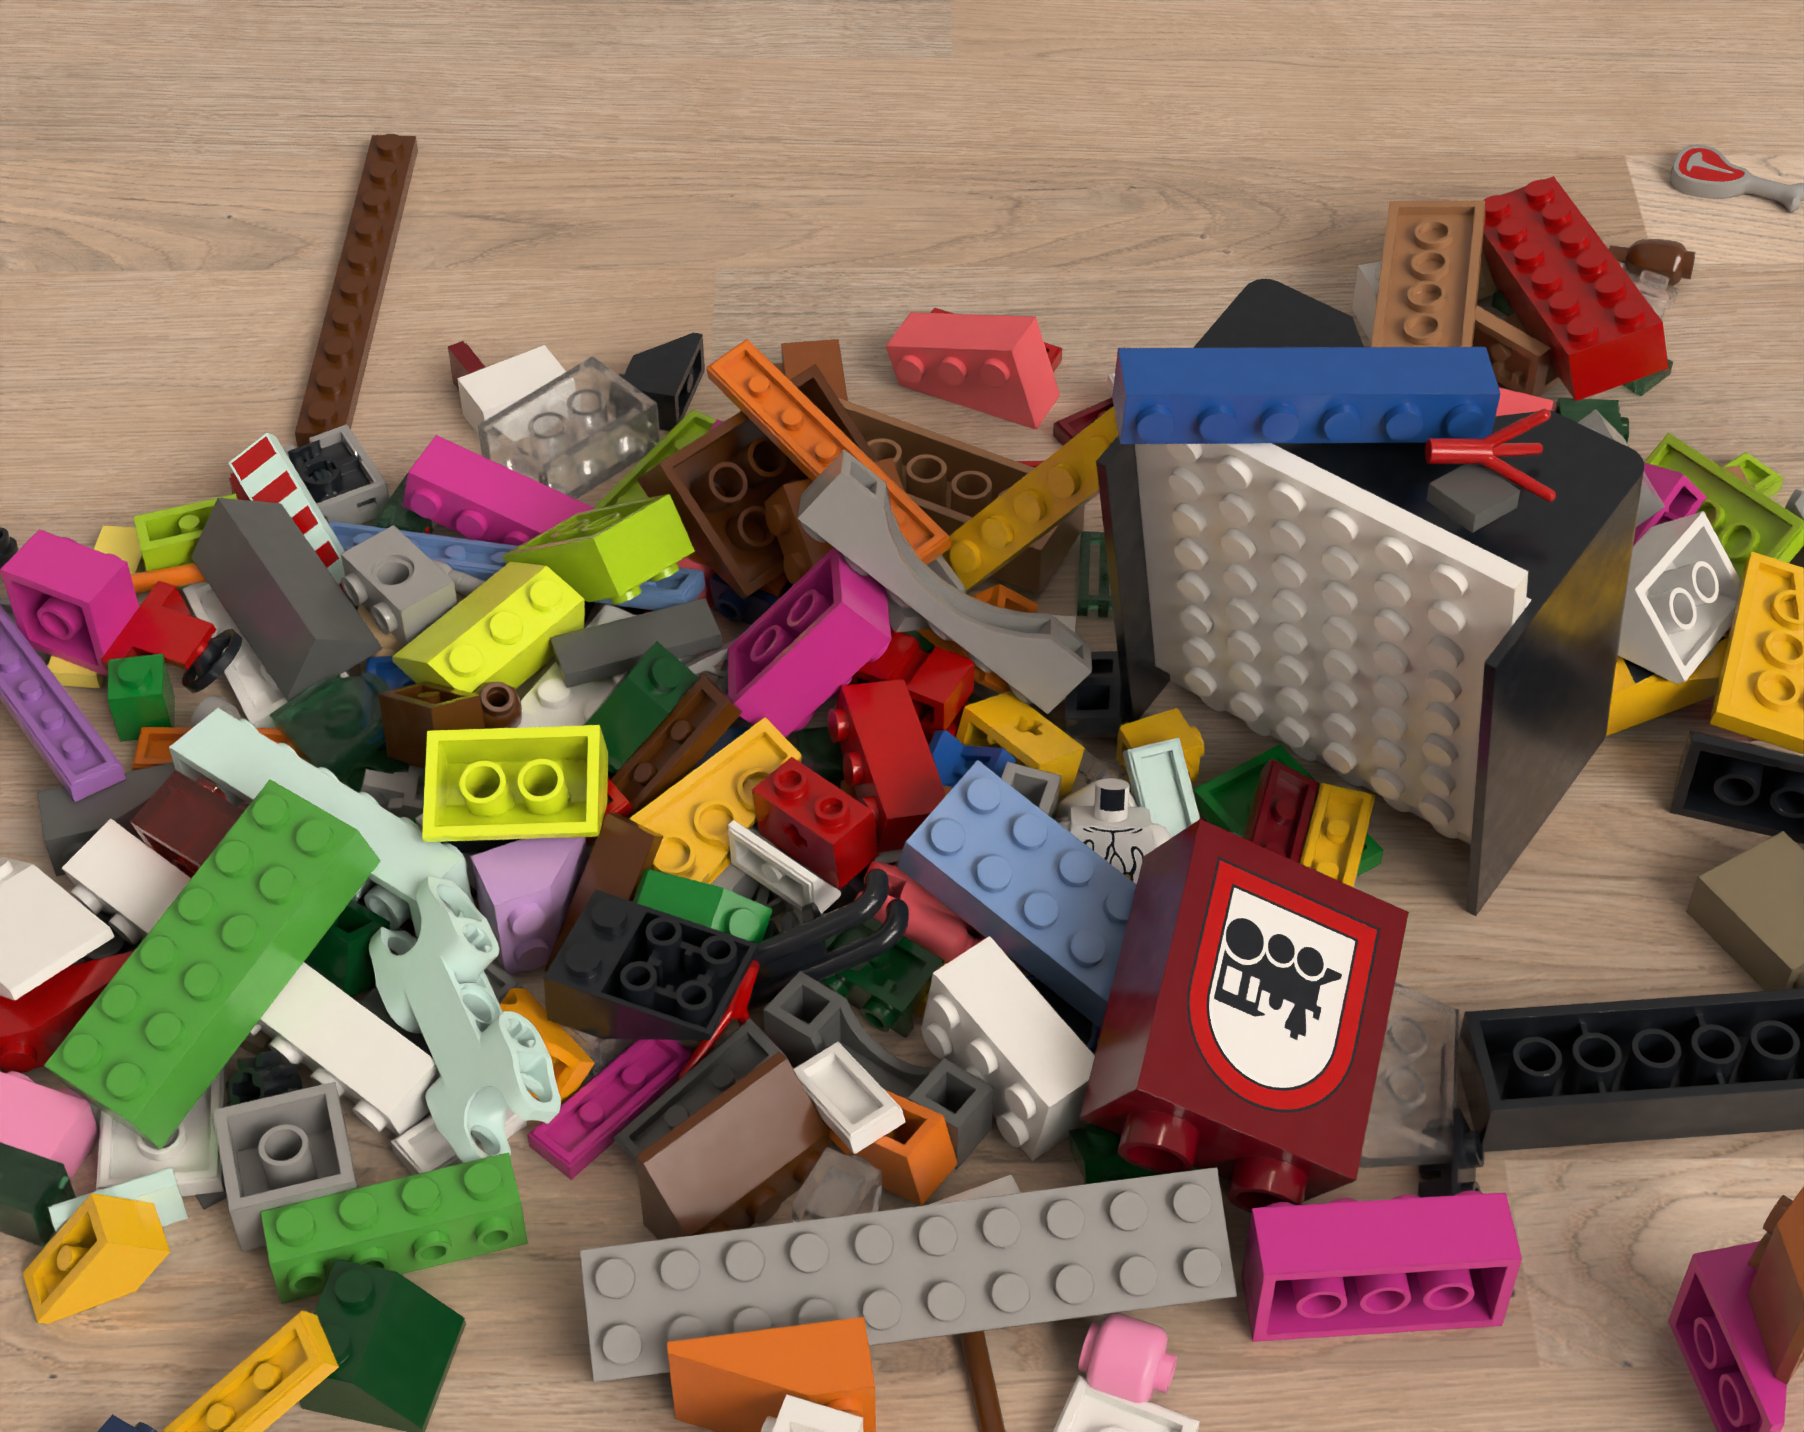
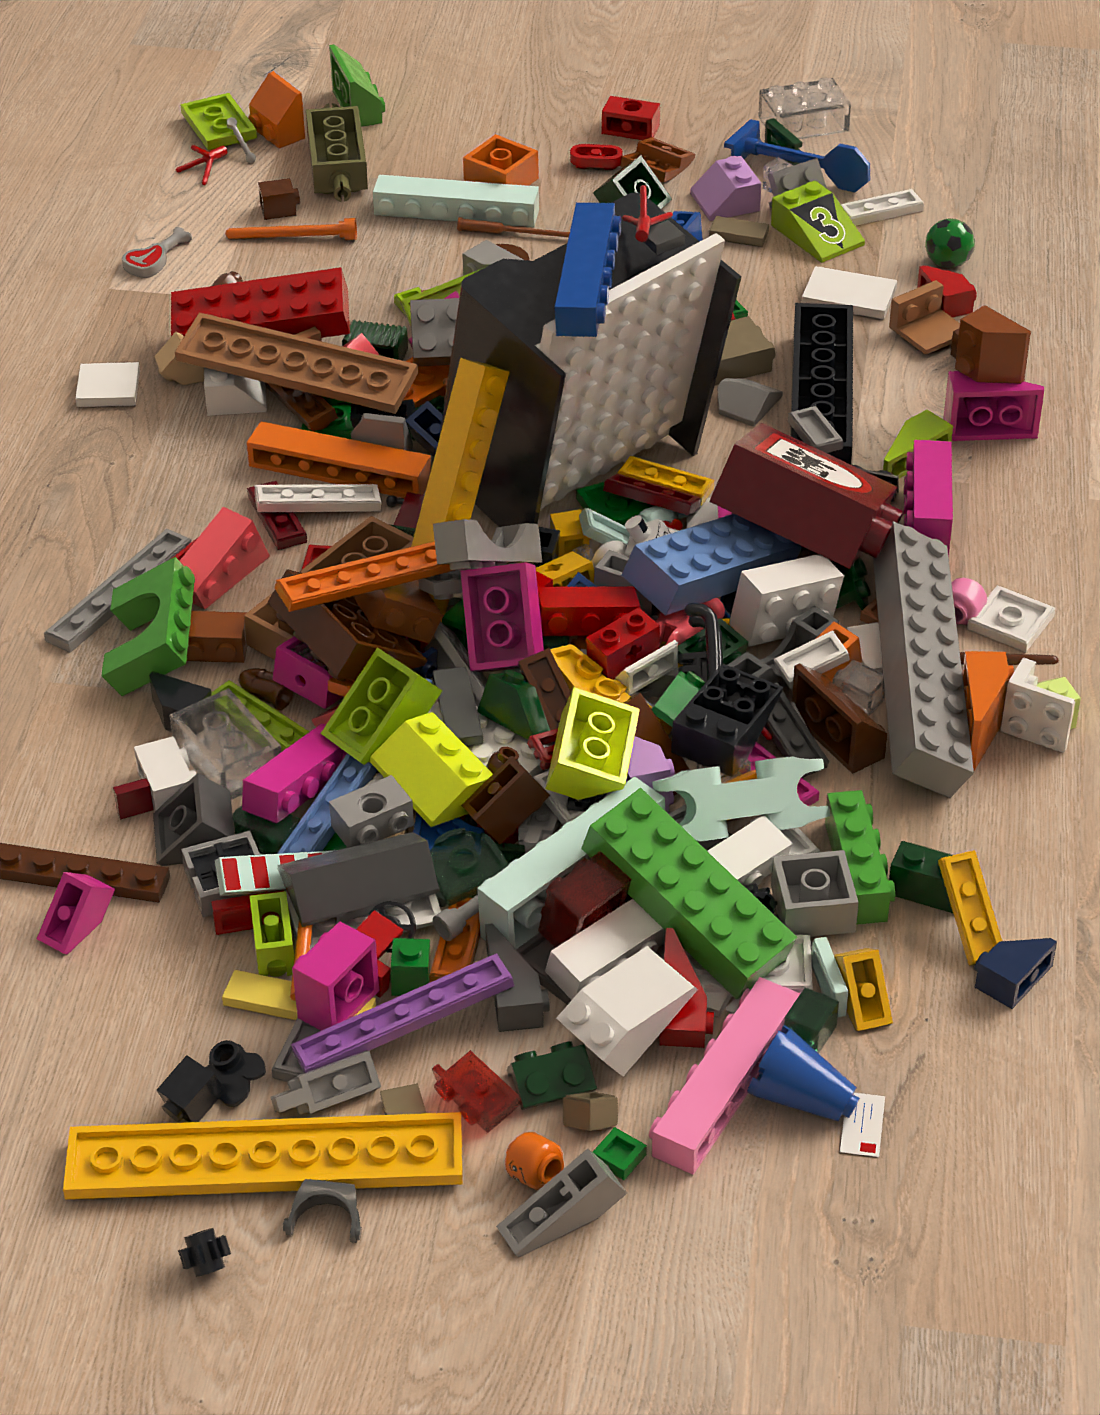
camera: 80 degrees left, 5 degrees down
none -> dark pink slope [36,872,115,954]
none -> light grey tile [44,529,191,653]
none -> white tile [75,362,140,407]
none -> bright green arch [101,557,195,696]
none -> dark grey slope [153,773,235,866]
none -> light grey slope [717,378,783,426]
none -> light grey tile [788,406,843,453]
none -> lime slope [883,409,953,479]

